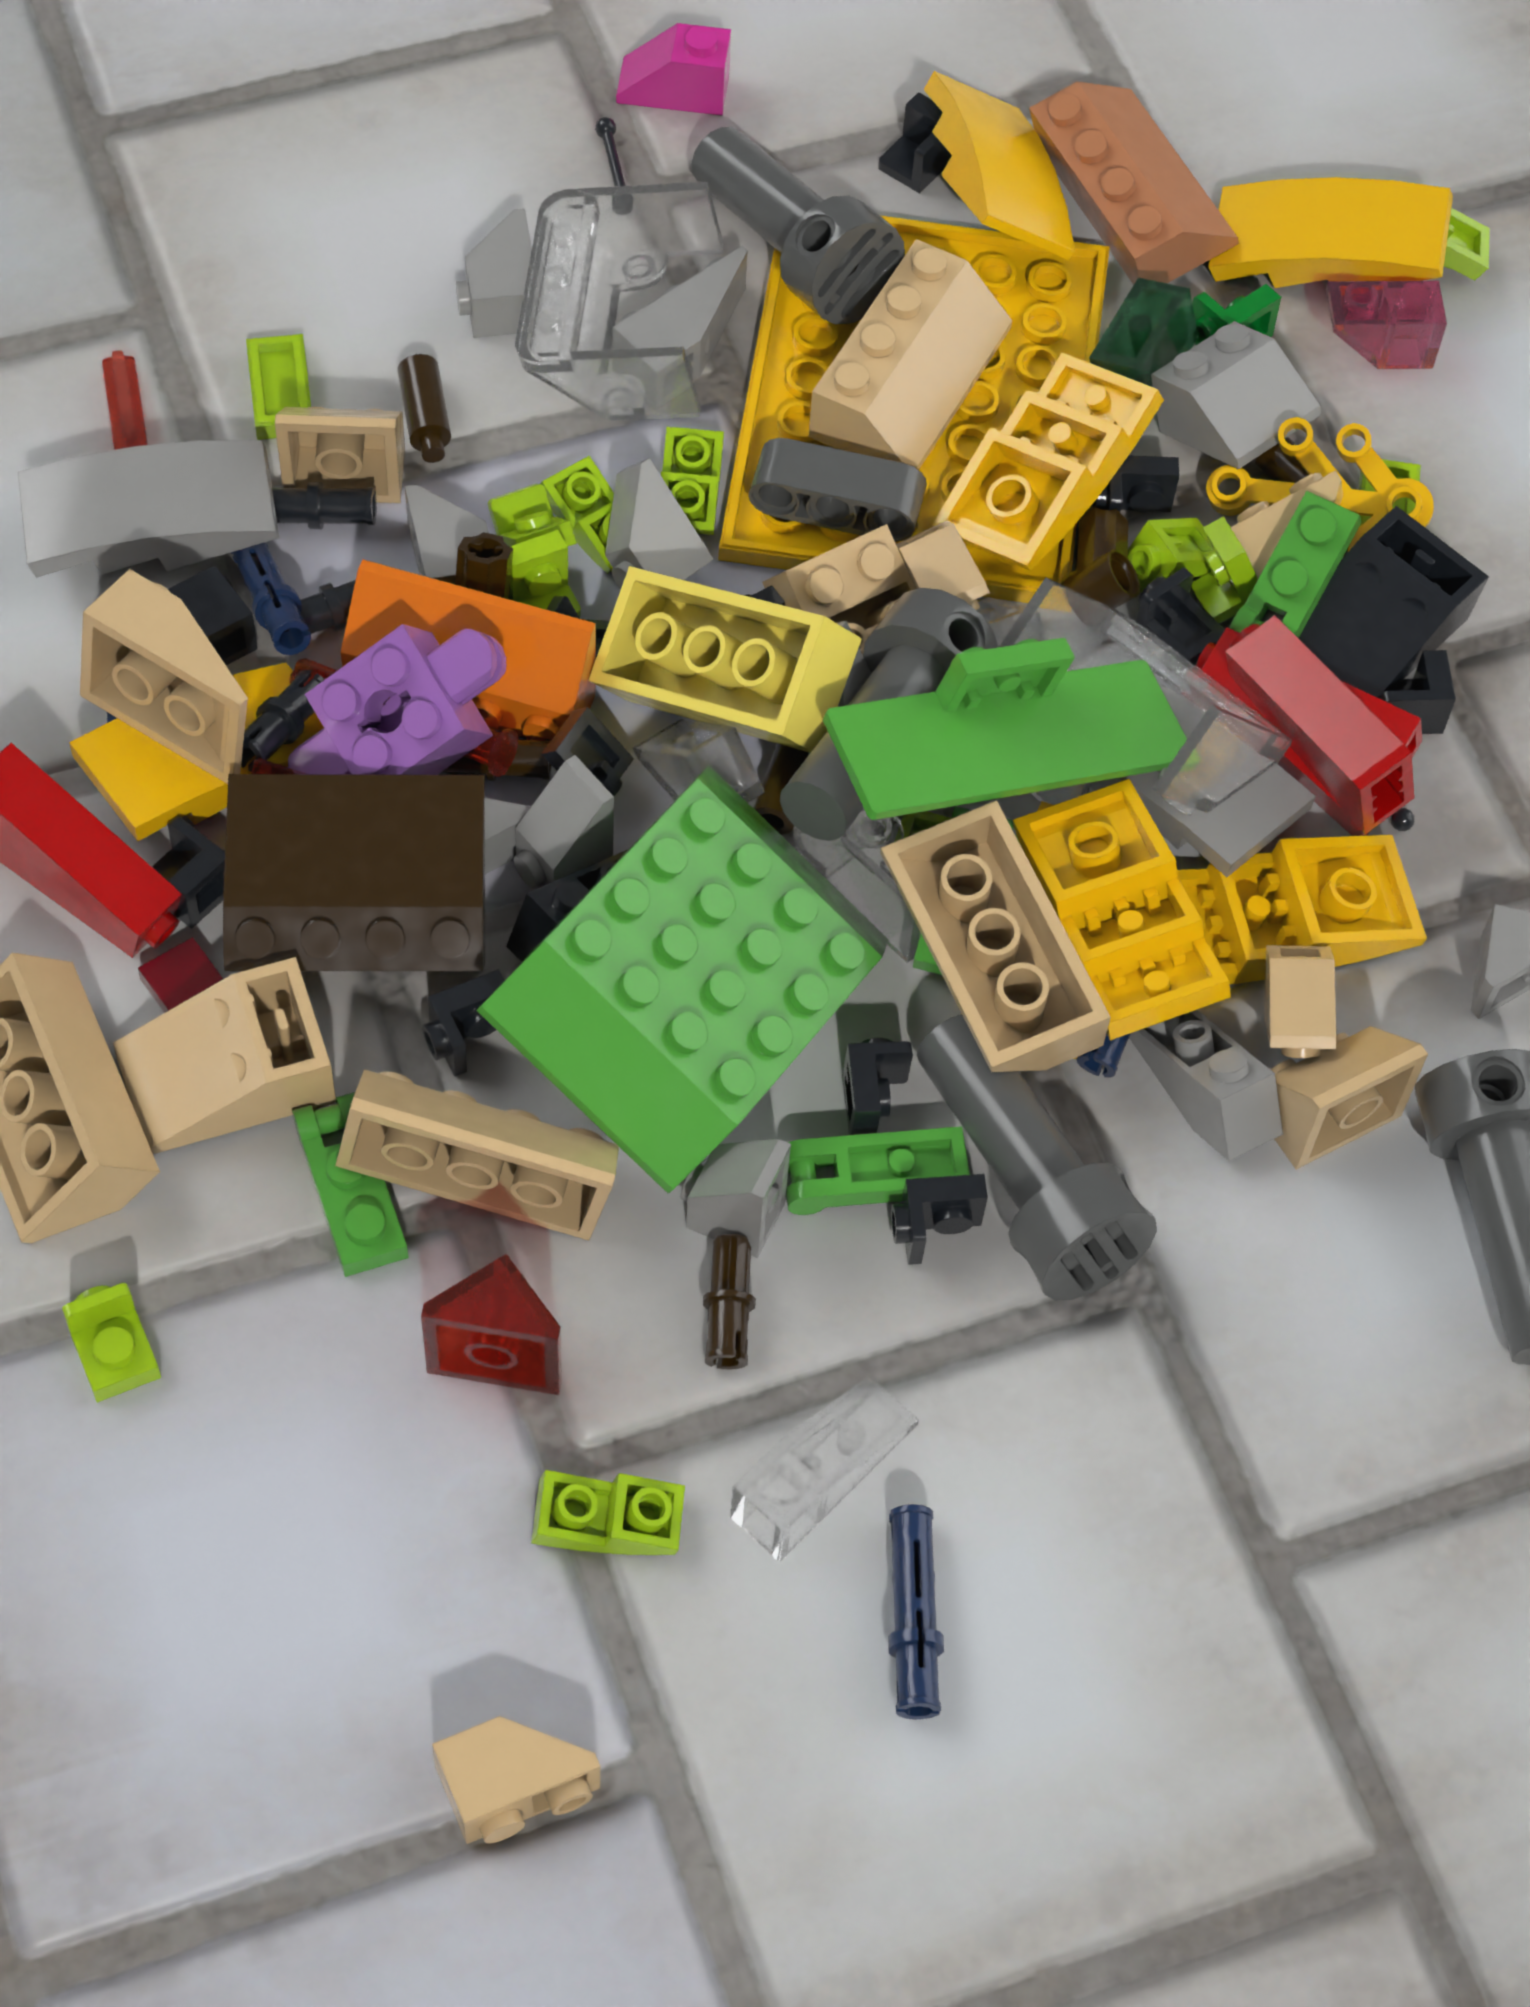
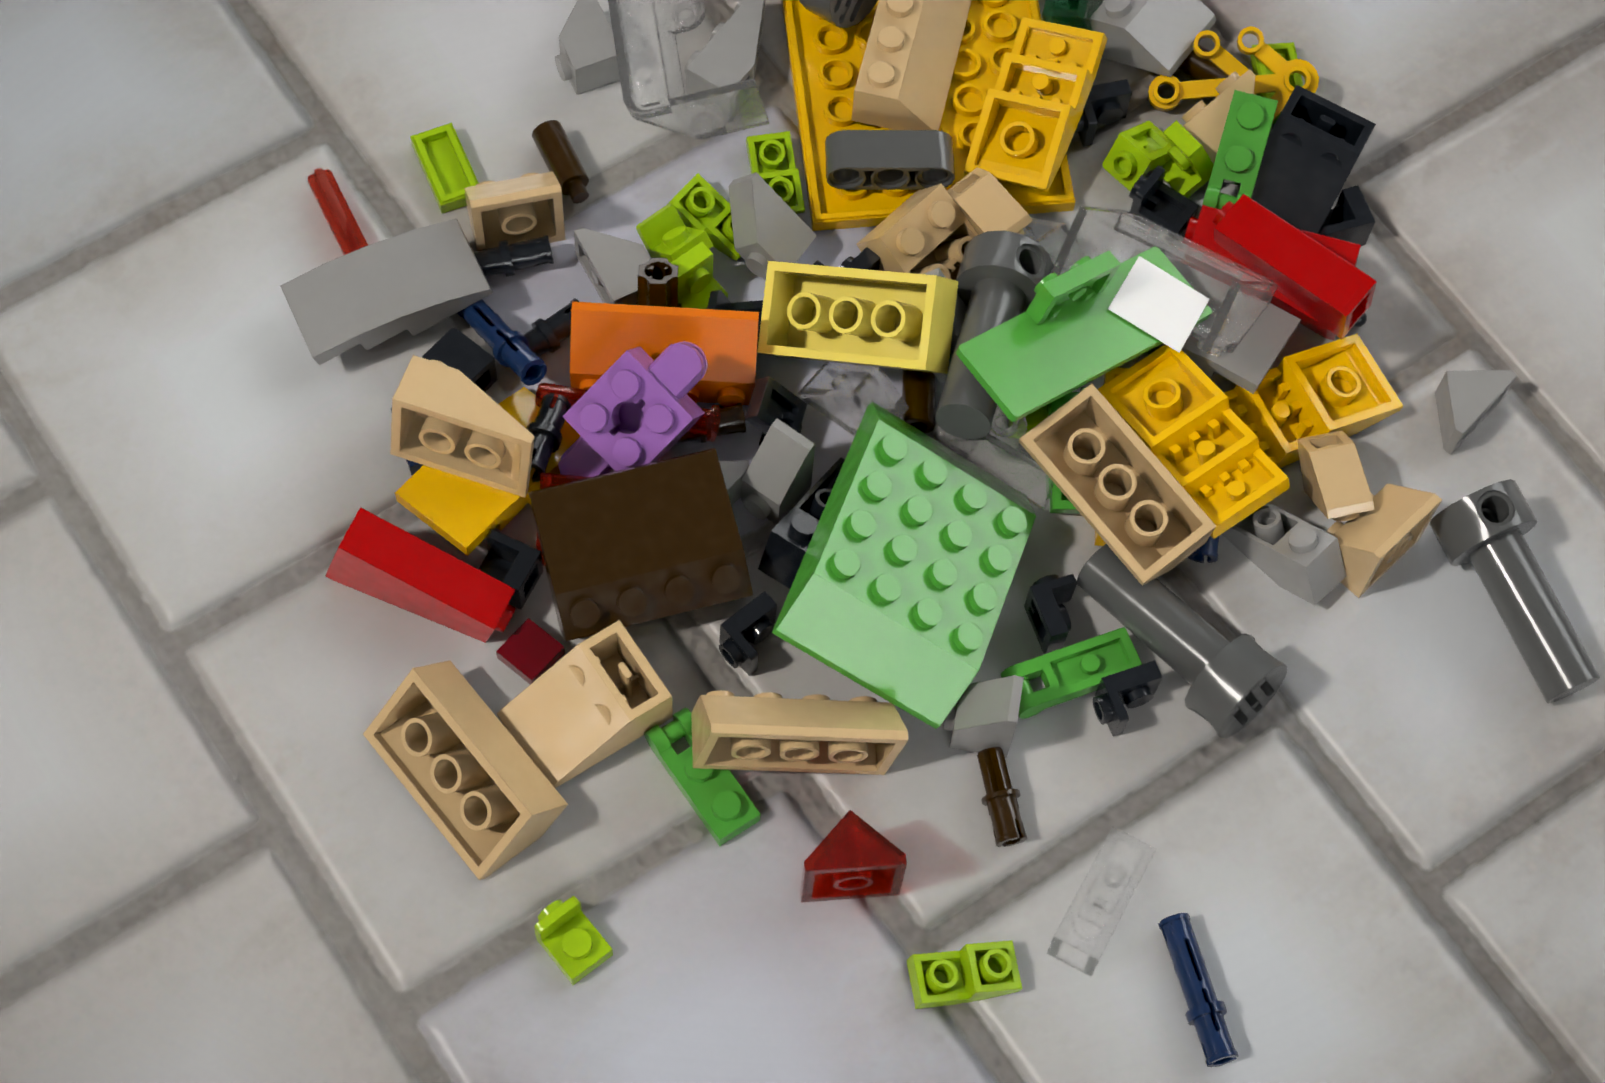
camera: 15 degrees left, 5 degrees up
dark brown piece [1061,507,1140,623] -> none
none -> white sticker [1108,256,1209,353]

